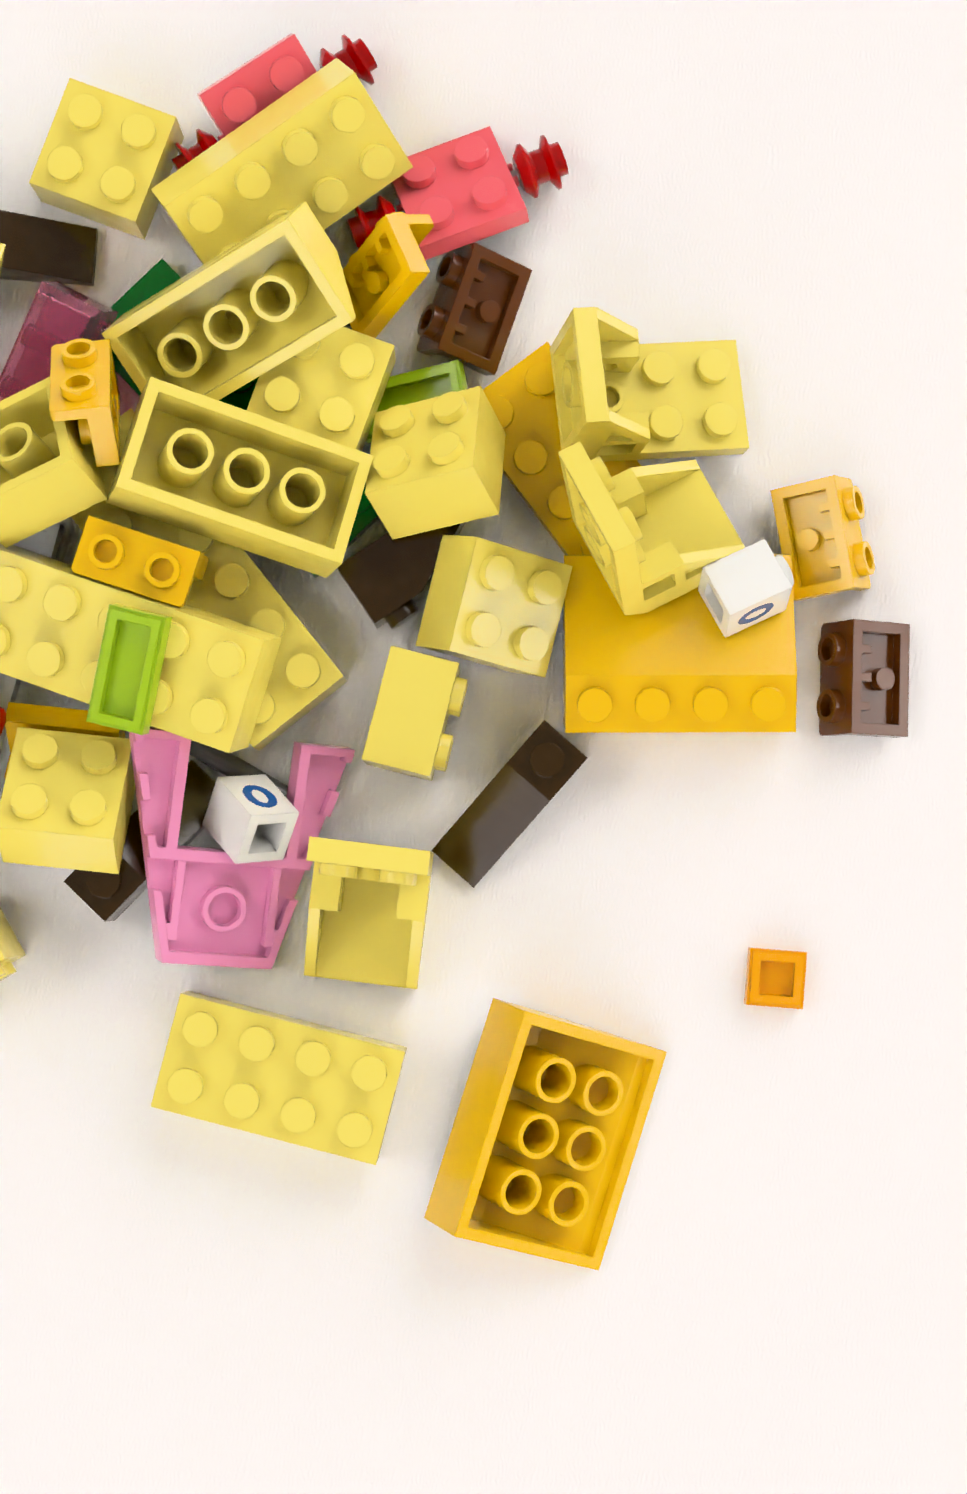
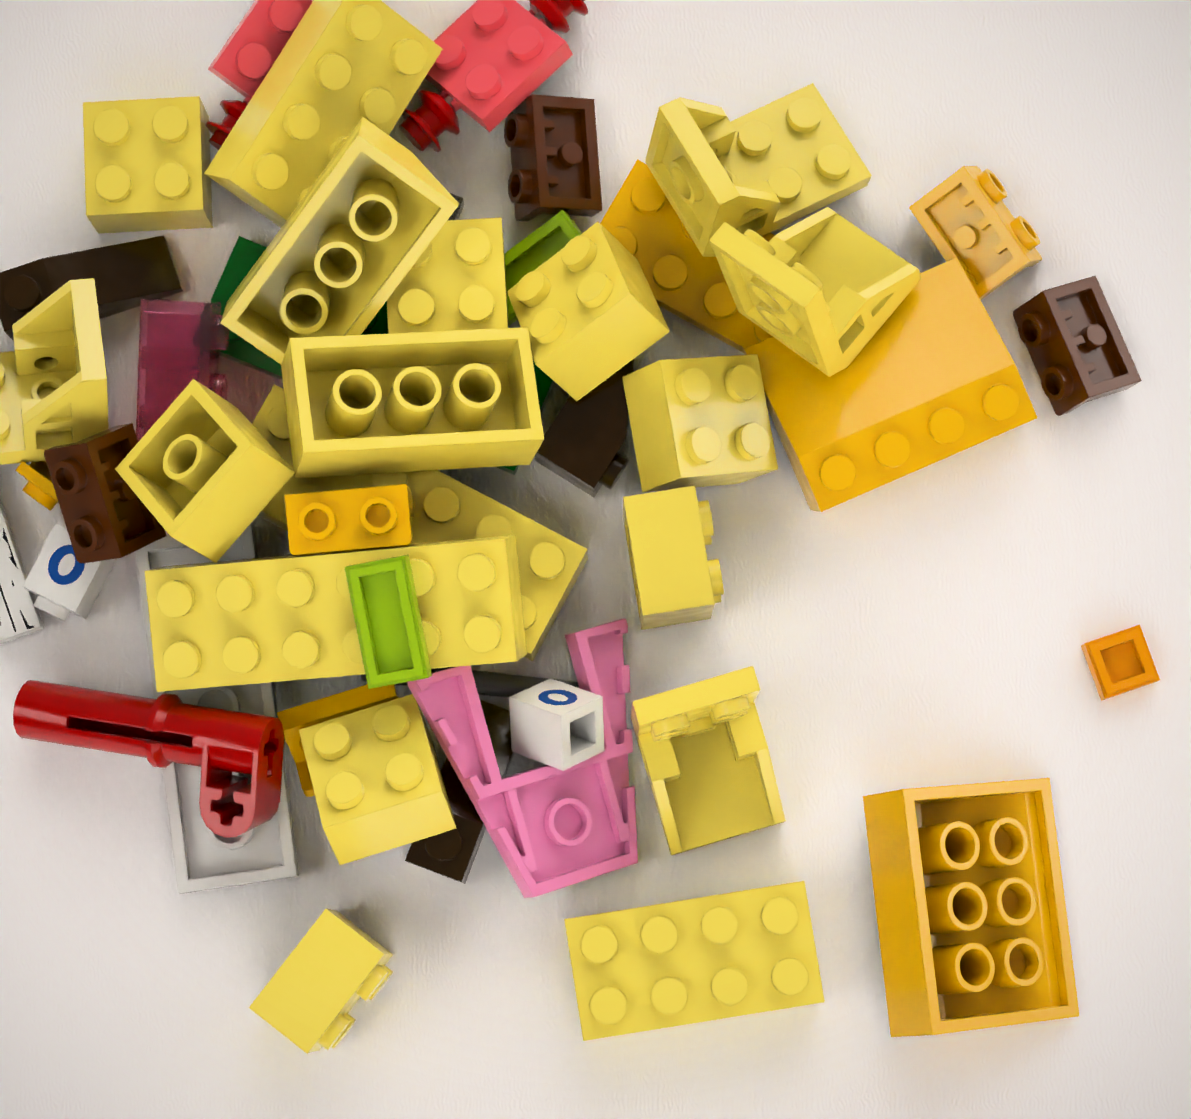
camera: 20 degrees left, 5 degrees down
yellow bracket [49,338,120,467] -> none
yellow bracket [343,212,434,338] -> none
dark brown slope [431,720,588,888] -> none
white brick [698,539,794,638] -> none

